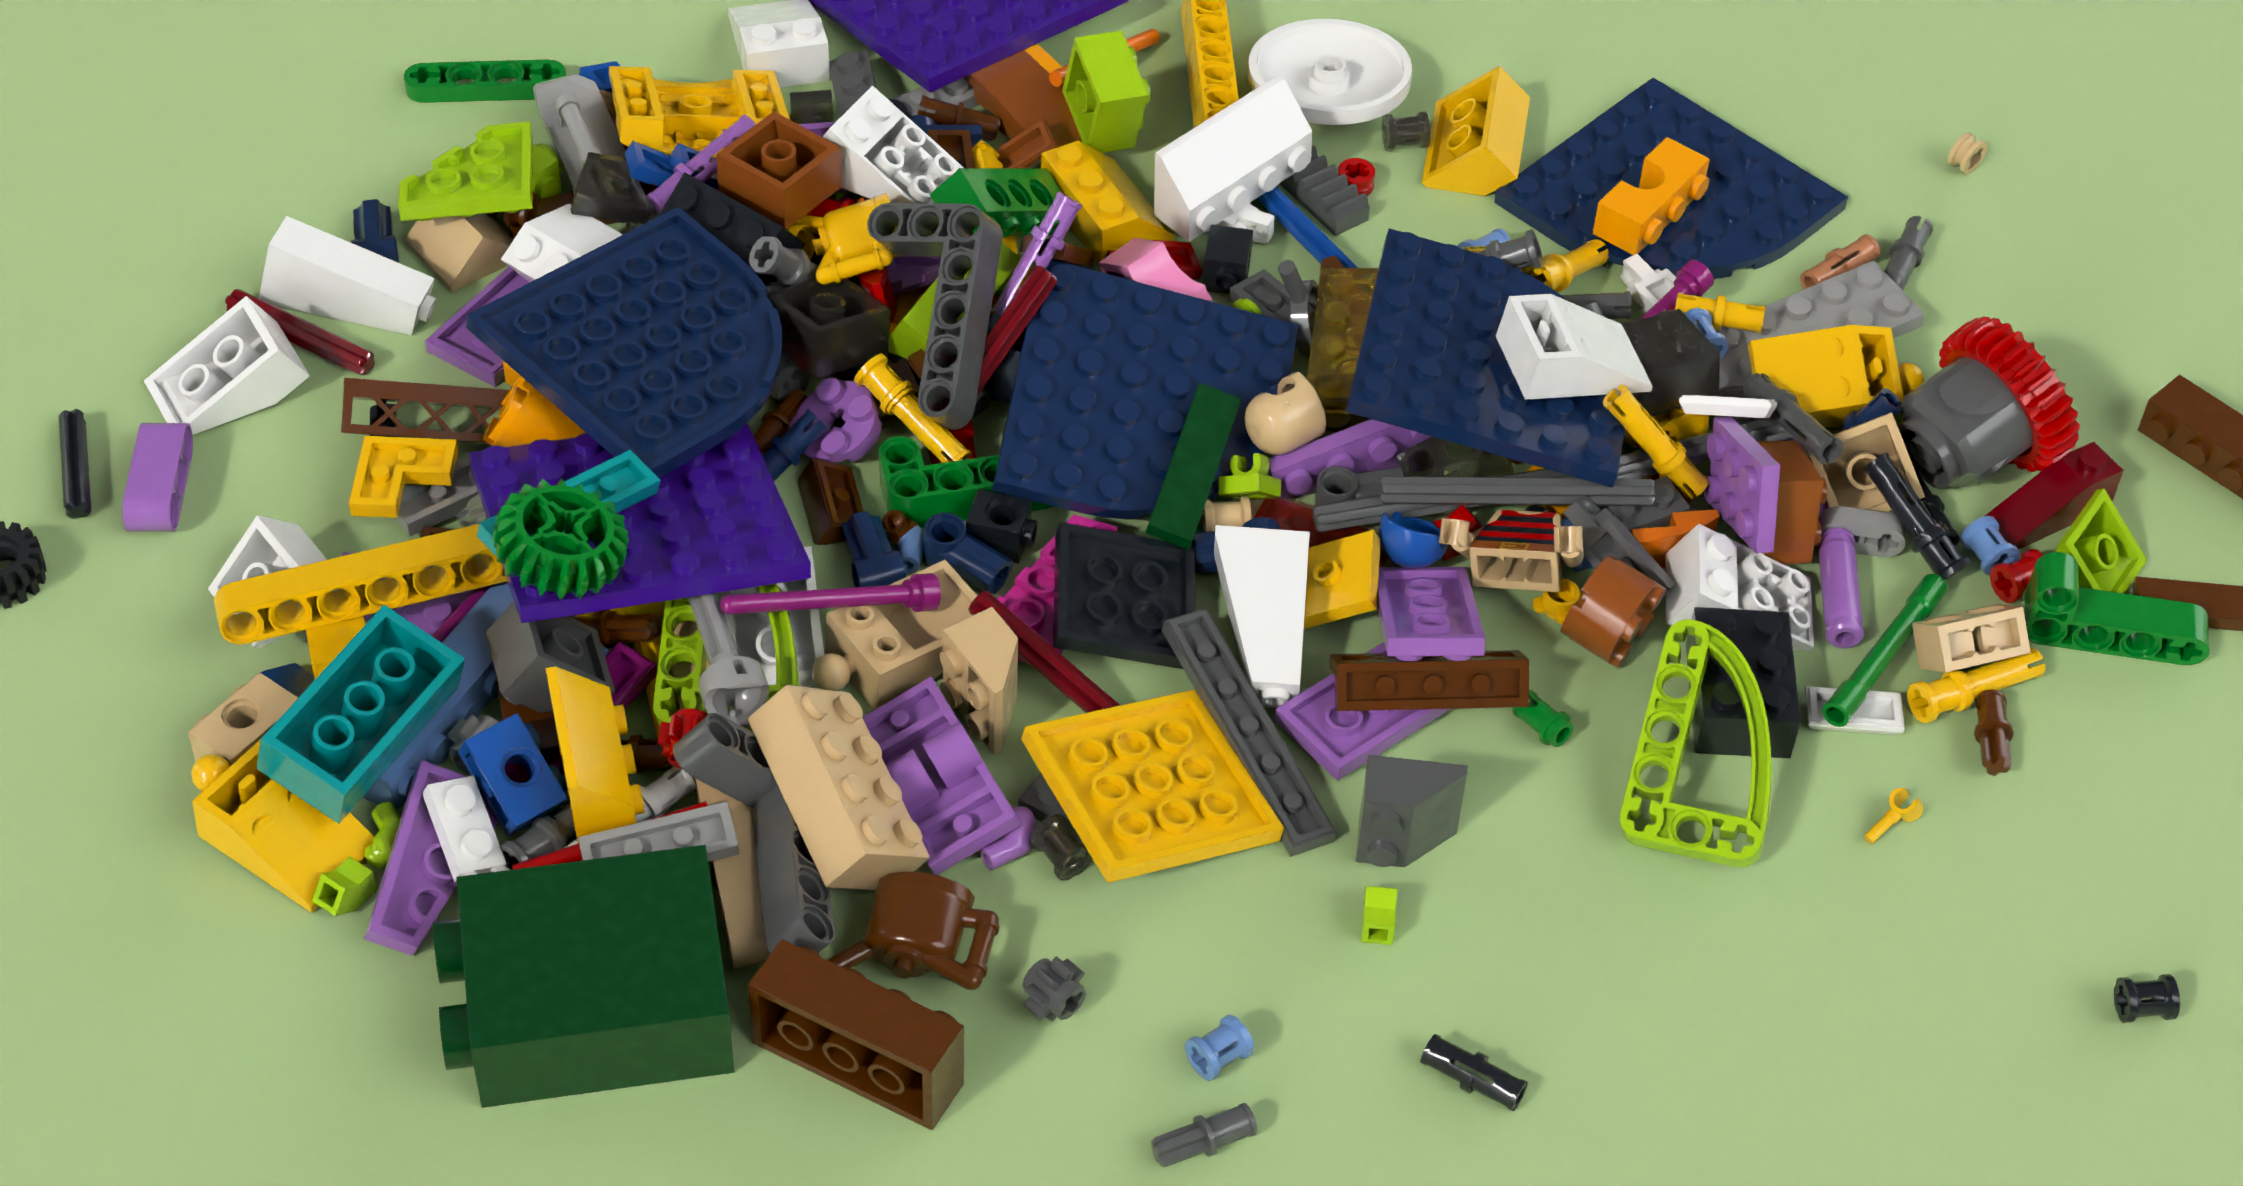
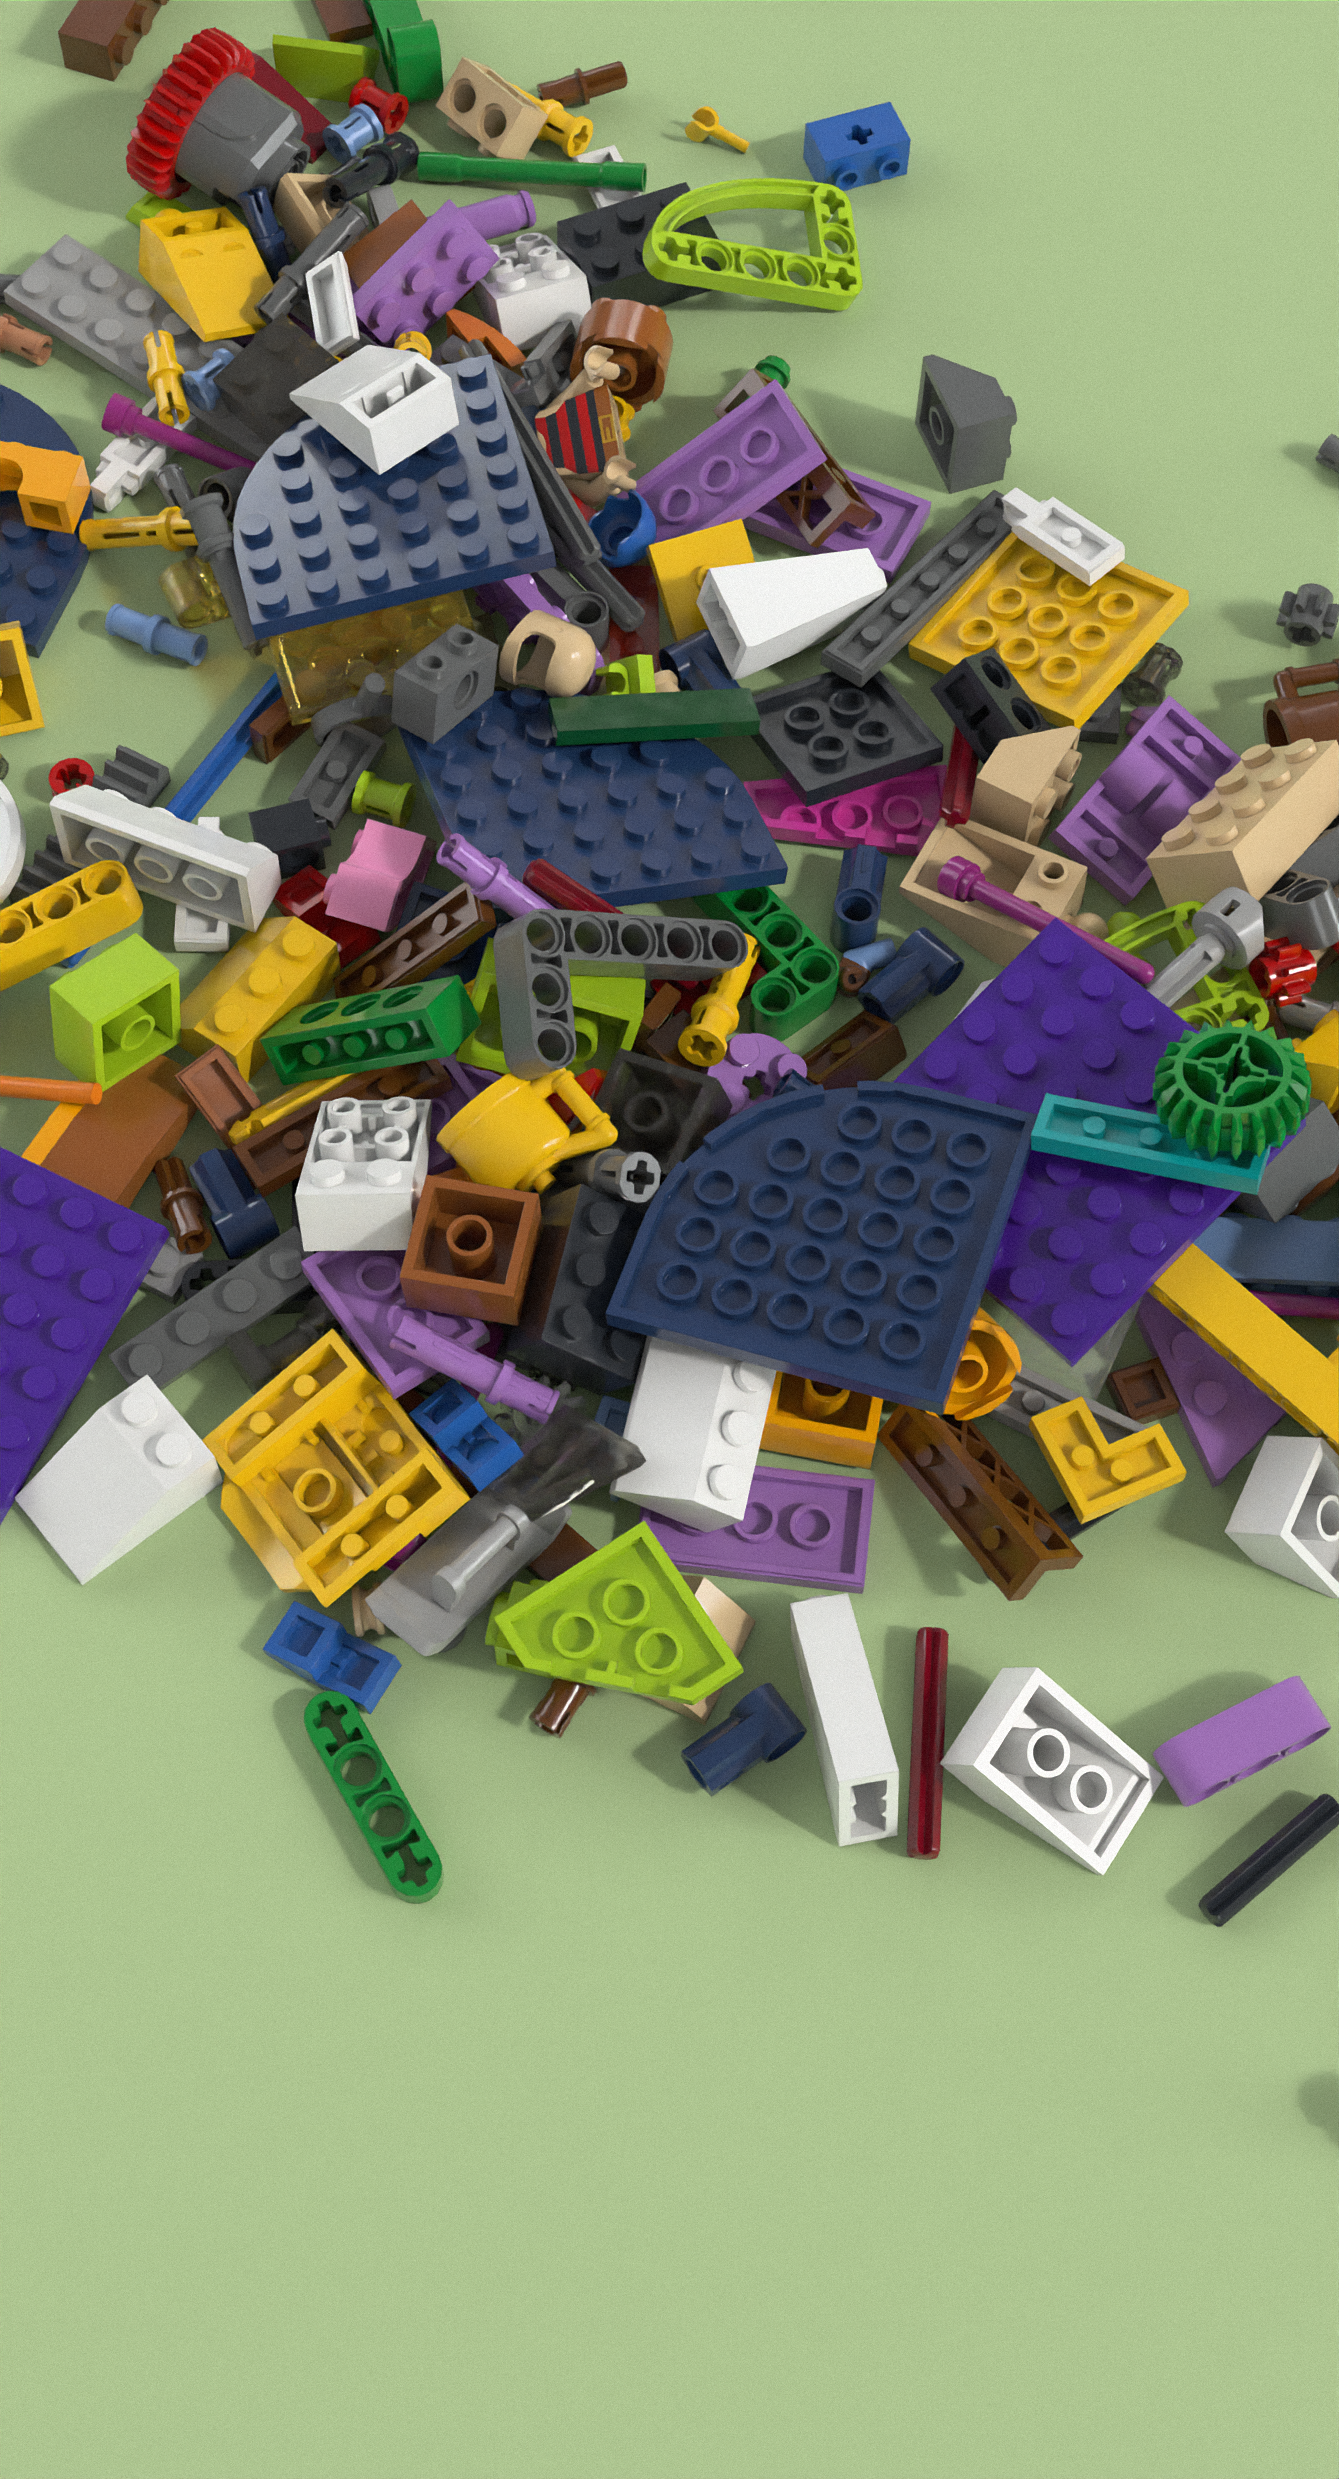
camera: 115 degrees left, 15 degrees up
black brick [966,489,1038,564] -> none
medium blue bush [1185,1014,1254,1081] -> none
lime piece [1361,886,1398,945] -> none
black pin [1420,1034,1528,1111] -> none
none -> dark grey brick [391,623,499,744]
none -> blue brick [803,102,911,191]
none -> black brick [930,648,1052,765]
none -> white hinge [1002,487,1125,586]

